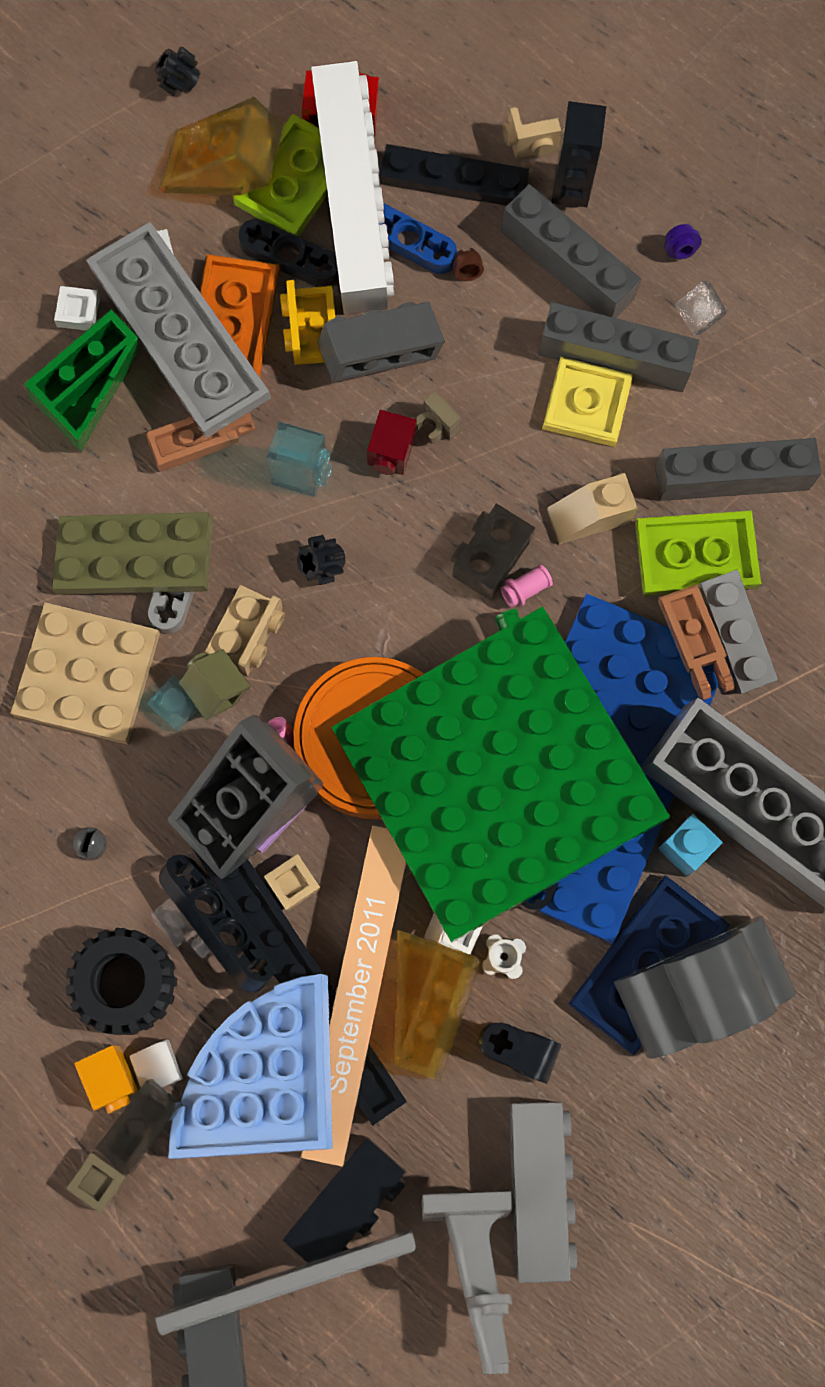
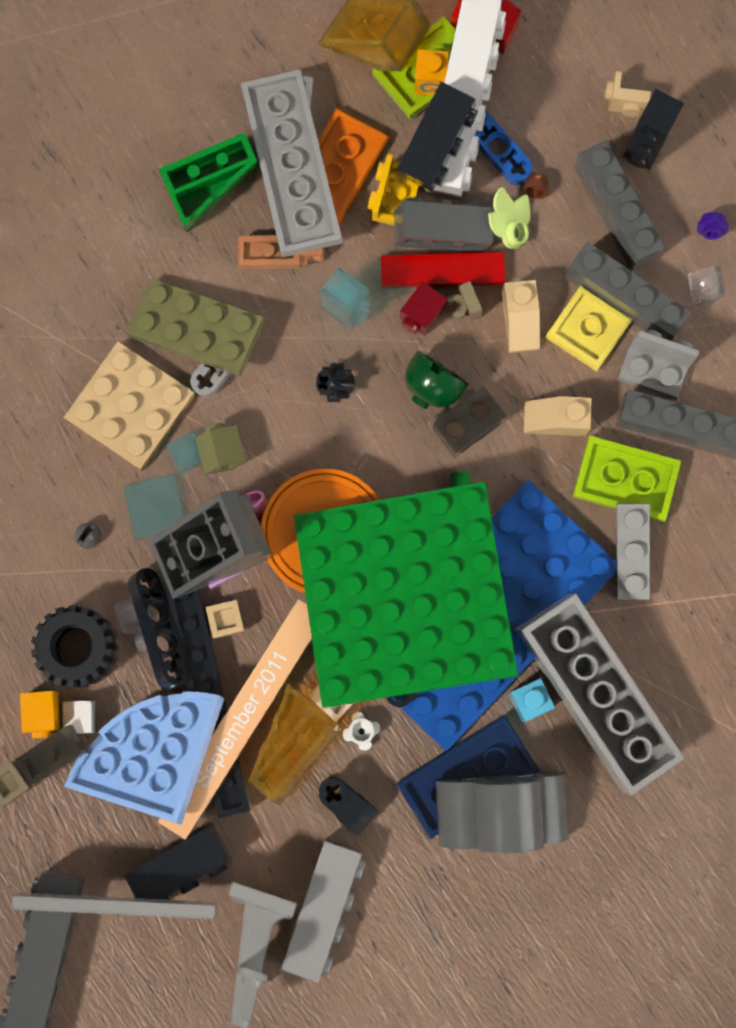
camera: 25 degrees right, 5 degrees up
white plate [54,286,100,330] -> none
tan bracket [205,585,285,676] -> none
black beam [238,219,338,287] -> none
black plate [379,144,529,206] -> none
bright pink pin [501,564,553,608] -> none
nougat hinge [658,585,734,700] -> none
none -> clear light blue piece [124,475,184,540]
none -> red tile [381,252,505,288]
none -> black brick [397,82,478,192]
none -> dark green cylinder [405,351,469,410]
none -> light orange brick [414,50,448,96]
none -> yellowish green plate [488,187,531,249]
none -> tan slope [501,280,540,353]
none -> light grey bracket [617,329,699,400]

